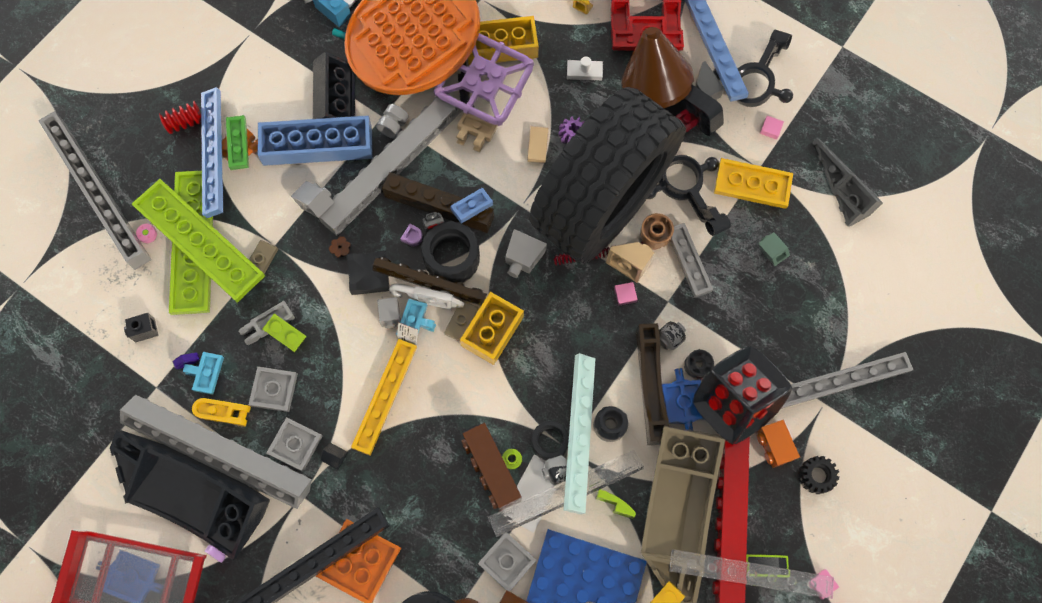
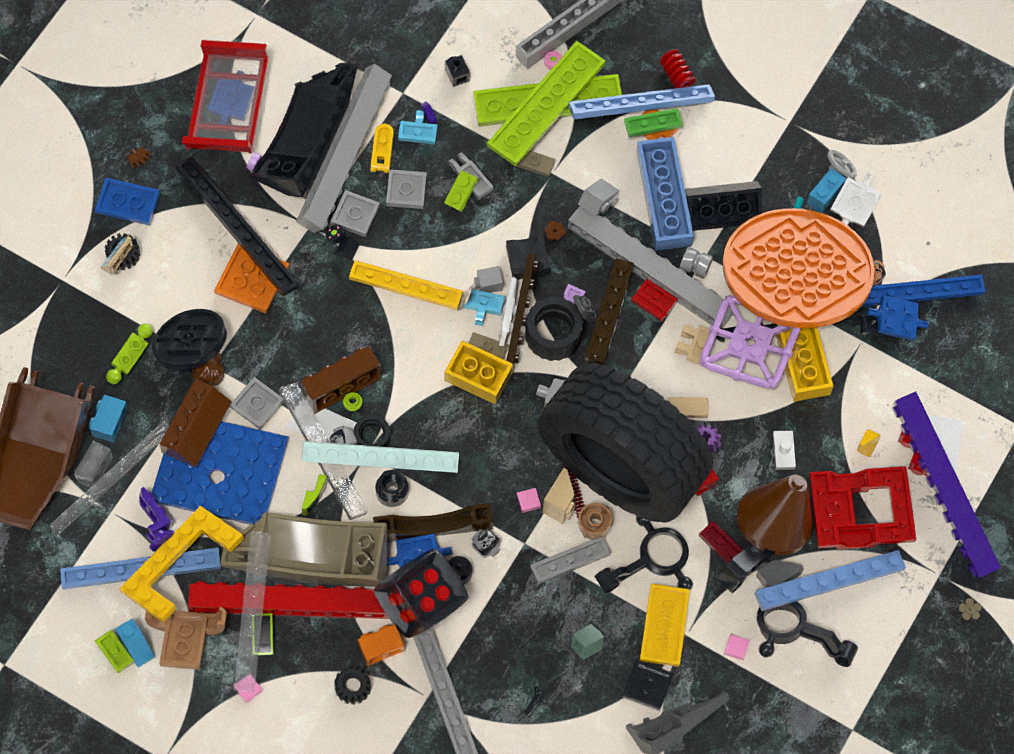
camera: 85 degrees right, 5 degrees down
medium blue plate [450,188,493,223] -> none
none -> black tile [326,225,345,244]
none -> black bar [523,686,547,717]
none -> black tile [622,660,674,711]
none -> red plate [631,279,678,322]

